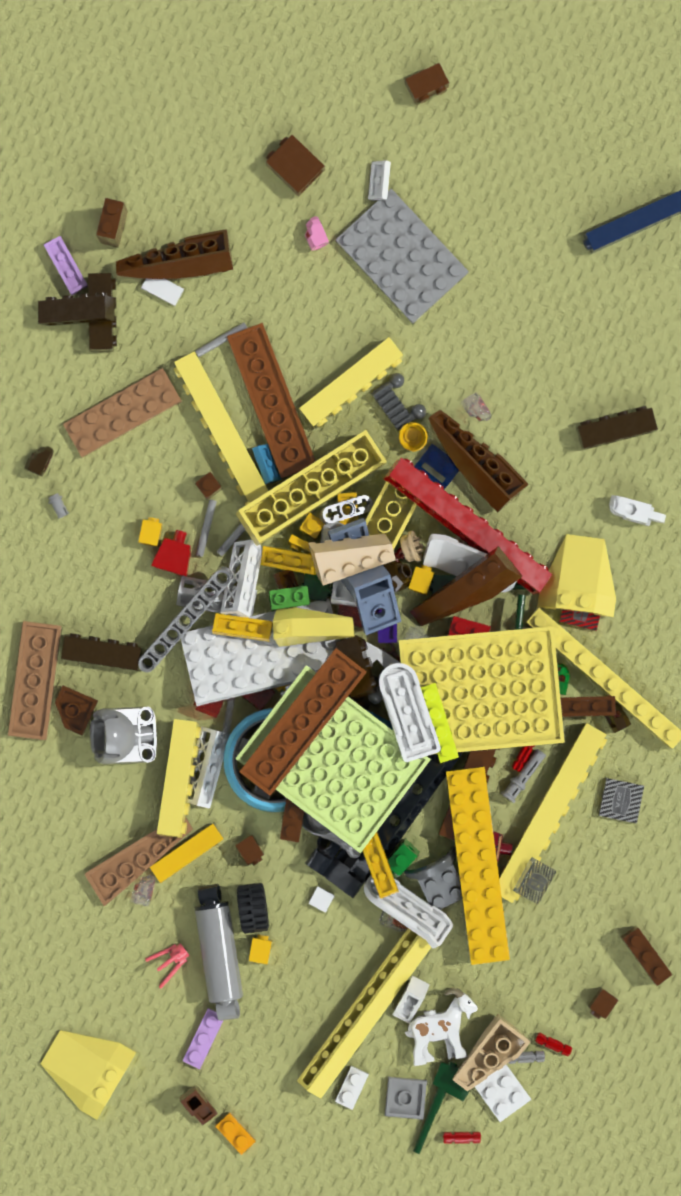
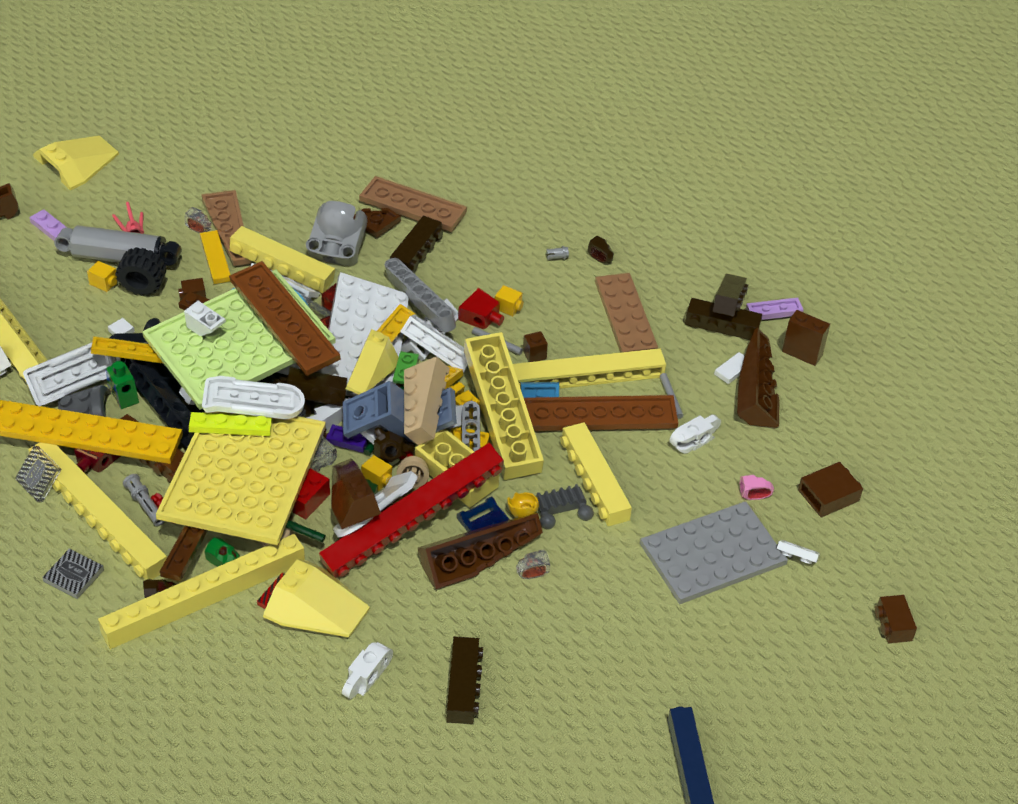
camera: 105 degrees right, 40 degrees down
none -> white slope [184,301,226,336]
none -> white piece [670,414,721,454]

